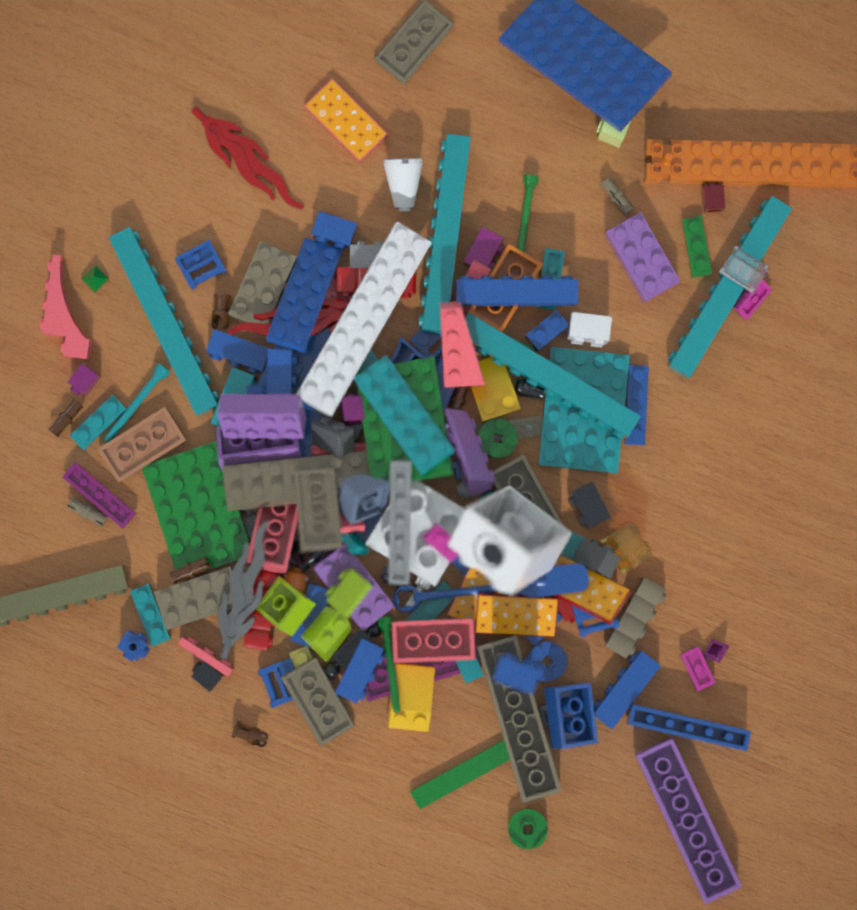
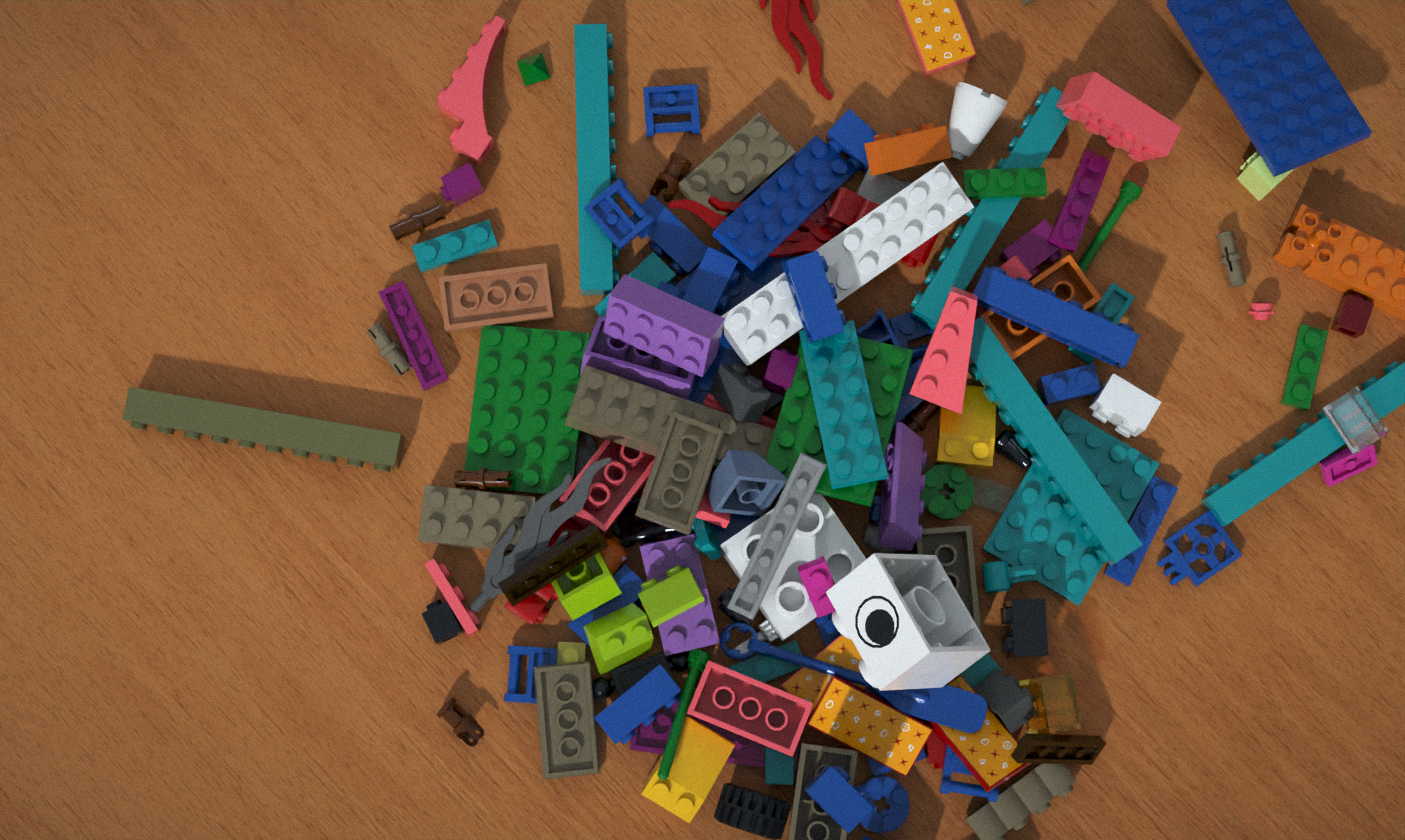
camera: 25 degrees right, 5 degrees down
teal piece [104,363,171,443] -> none
blue brick [117,630,150,661] -> none
teal plate [130,584,171,647] -> none
medium lavender brick [604,212,680,304] -> none
none -> dark brown plate [498,523,608,606]
none -> blue plate [584,178,657,251]
none -> black tyre [714,783,791,840]
none -> blue brick [782,250,846,344]
none -> orange brick [864,122,952,176]
none -> green plate [962,167,1047,200]
none -> teal beam [981,561,1038,593]
none -> dark brown plate [1011,734,1106,765]
none -> magenta plate [1048,149,1110,253]
none -> coral brick [1056,71,1182,162]
none -> blue piece [1156,510,1242,587]
none -> coral plate [1248,302,1276,320]

